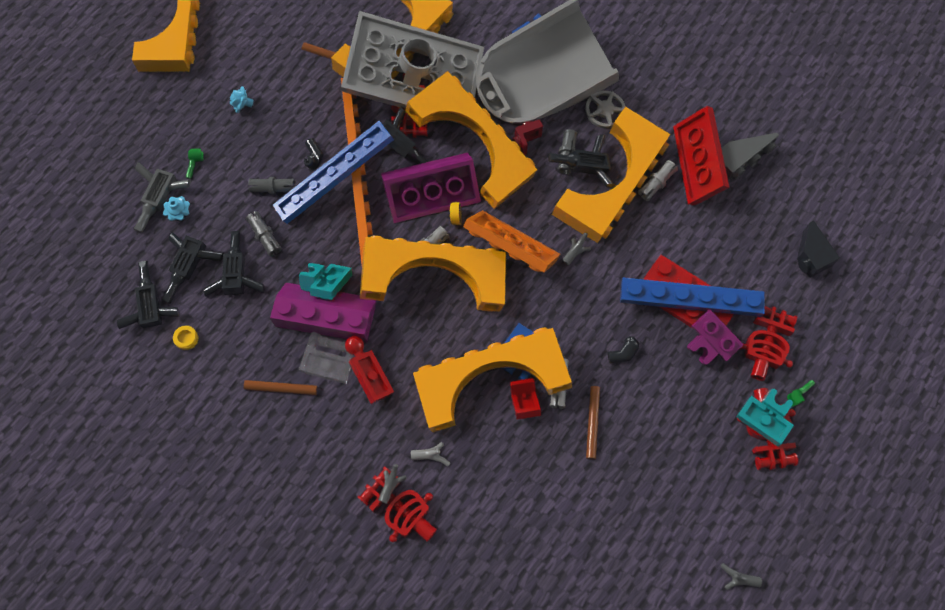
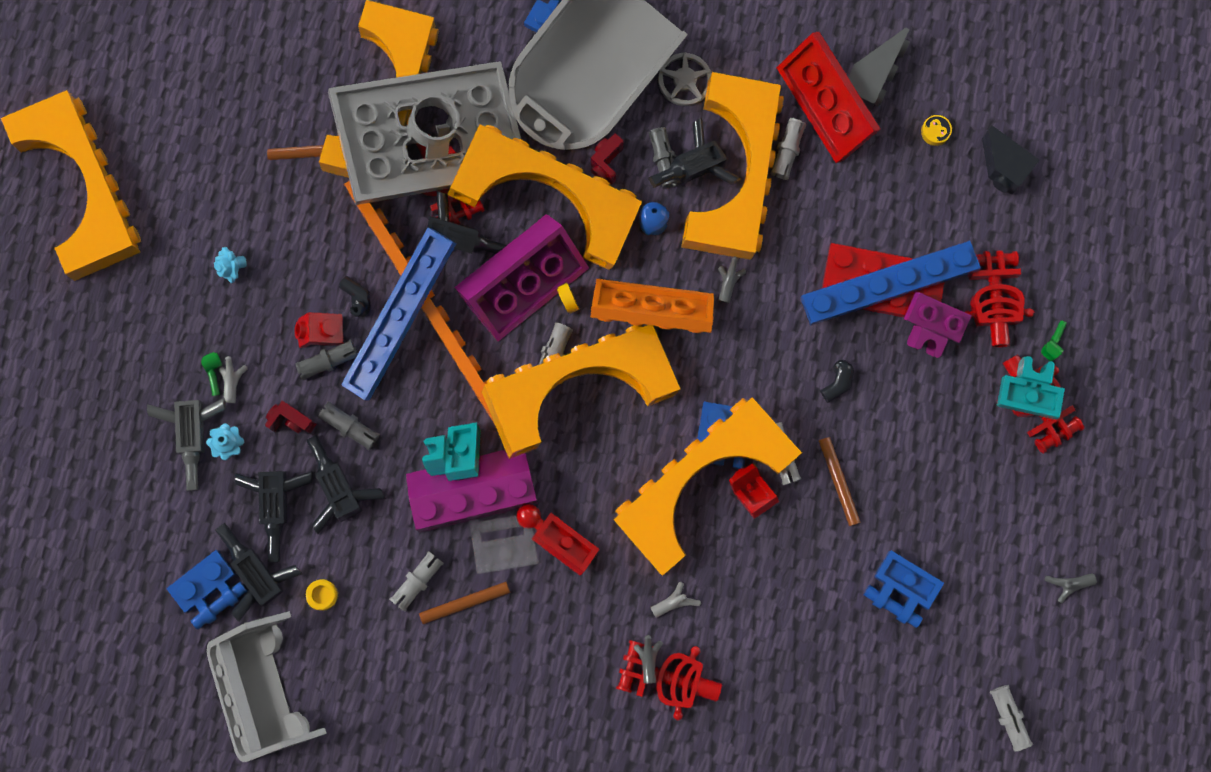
camera: 25 degrees left, 10 degrees up
none -> blue plate [166,550,248,630]
none -> light grey windscreen [207,611,326,762]
none -> light grey bar [219,356,248,404]
none -> dark red bracket [265,401,317,434]
none -> red bracket [295,312,344,348]
none -> light grey pin [389,551,444,612]
none -> blue piece [639,202,669,235]
none -> blue plate [863,550,944,628]
none -> yellow tile [921,115,952,146]

